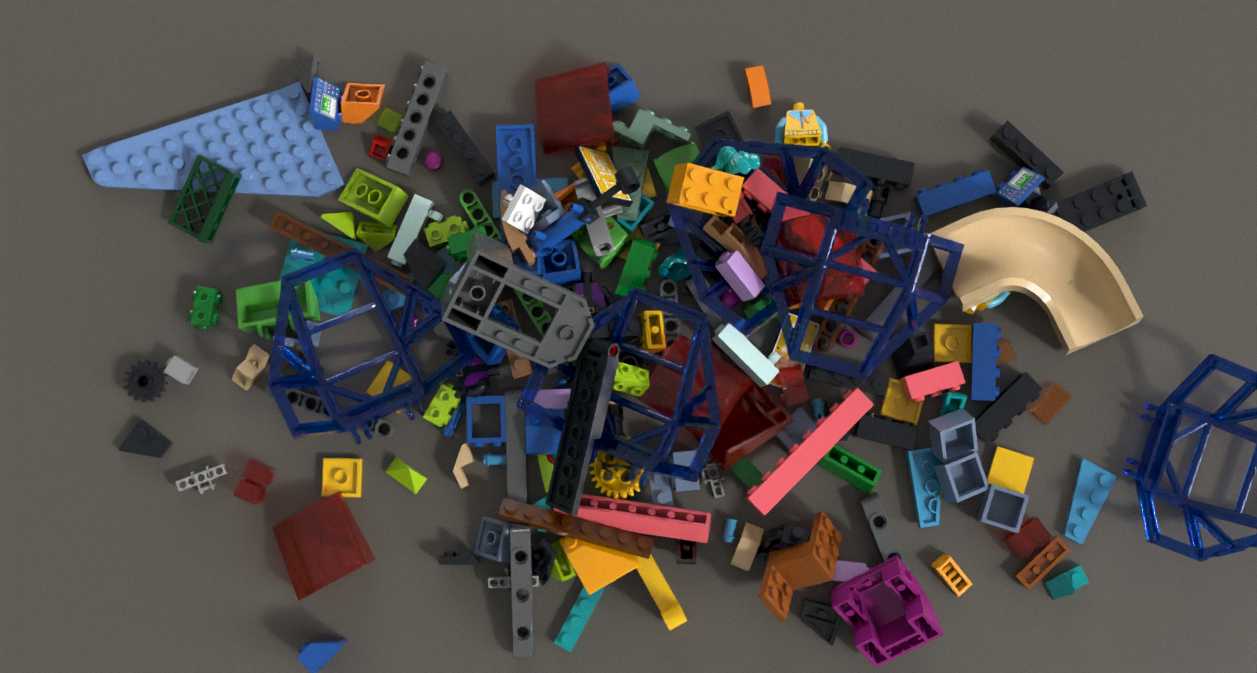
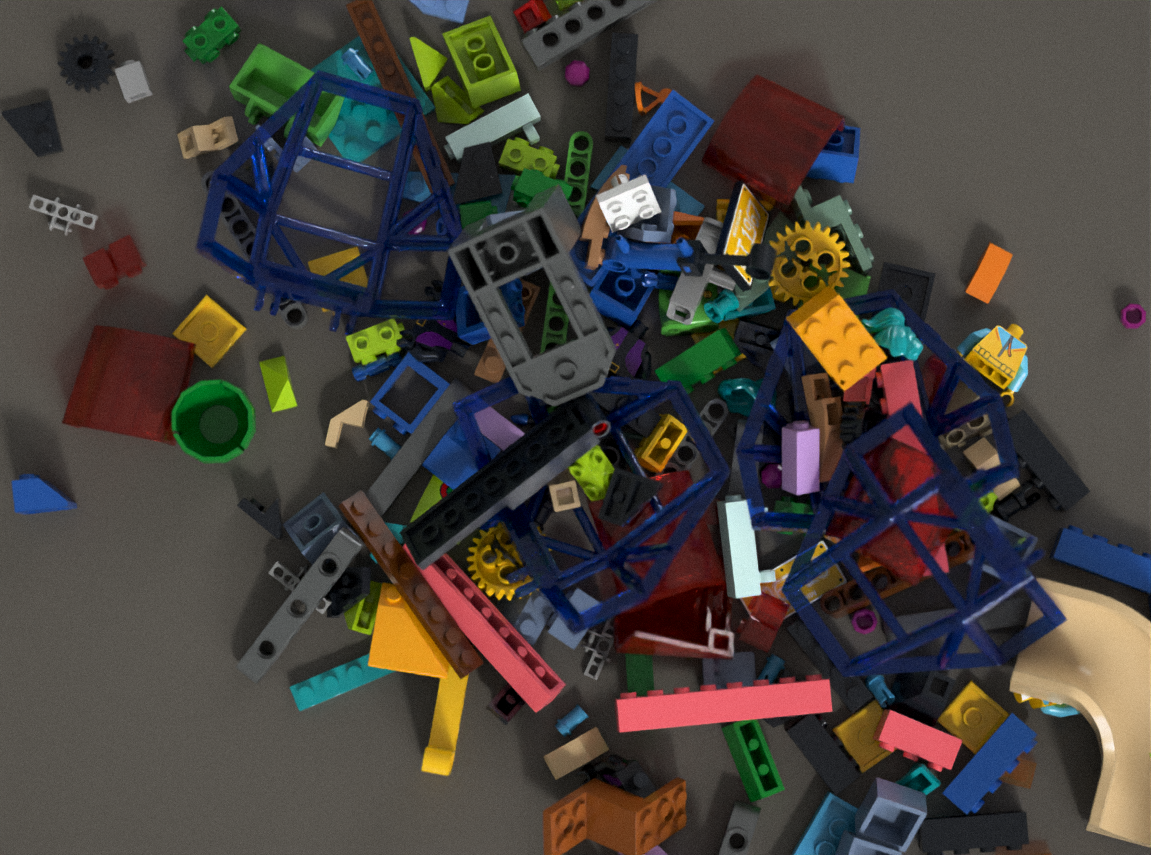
camera: 45 degrees right, 0 degrees up
none -> green plate [172,379,256,464]
none -> tan slope [547,468,581,512]
none -> black wing [598,467,664,527]
none -> orange piece [635,82,672,116]
none -> blue axle [641,271,679,291]
none -> teal bush [704,289,739,323]
none -> yellow gear [768,220,850,306]
none -> dark azure pin [865,673,895,707]
none -> magenta tile [1119,303,1146,329]

